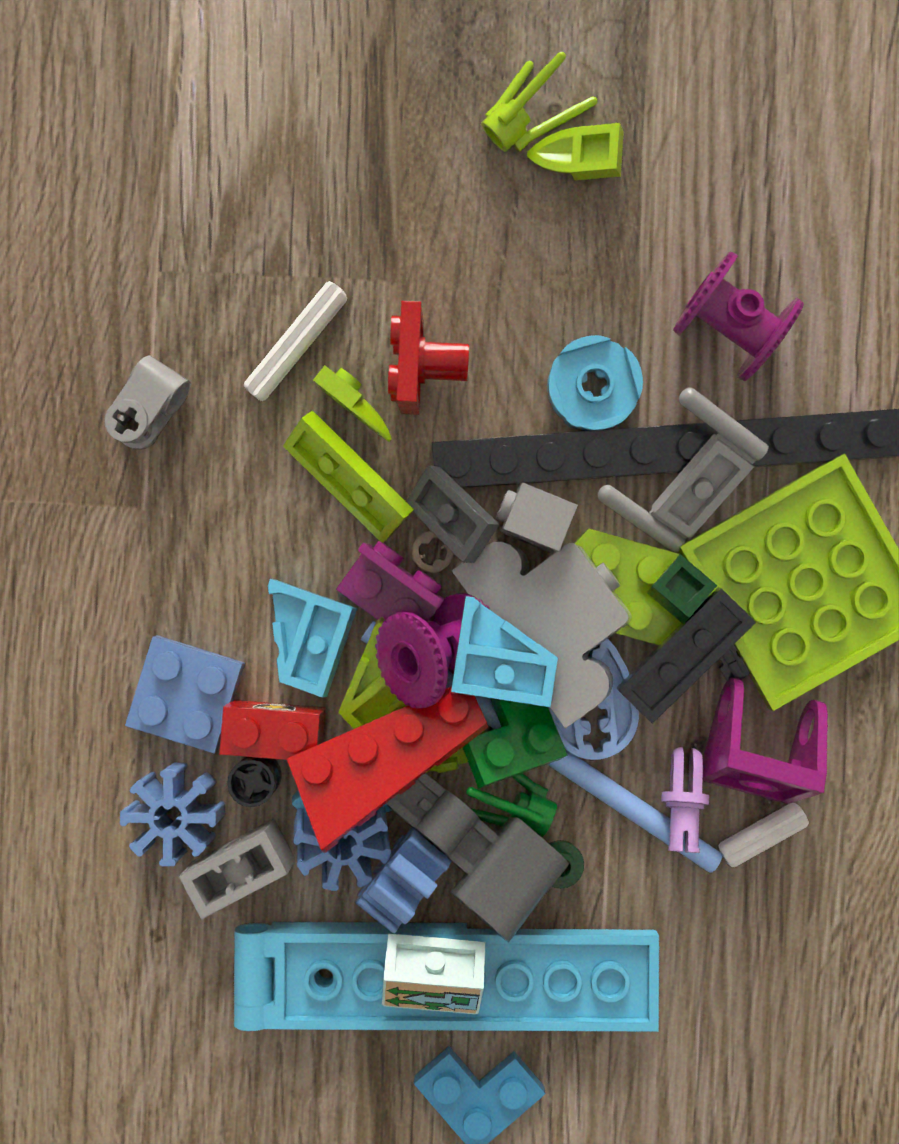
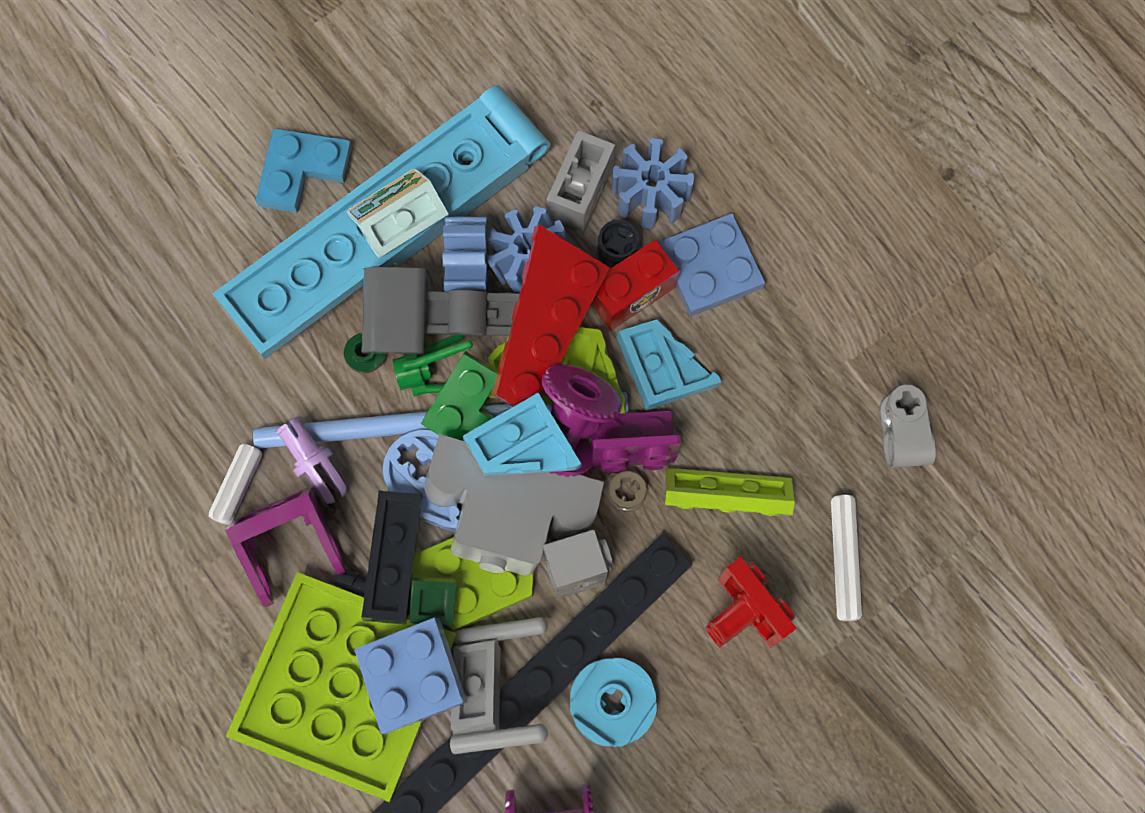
camera: 140 degrees right, 15 degrees down
lime plate [313,365,392,442] -> none
dark grey plate [406,465,500,563] -> none
none -> medium blue plate [354,618,468,734]

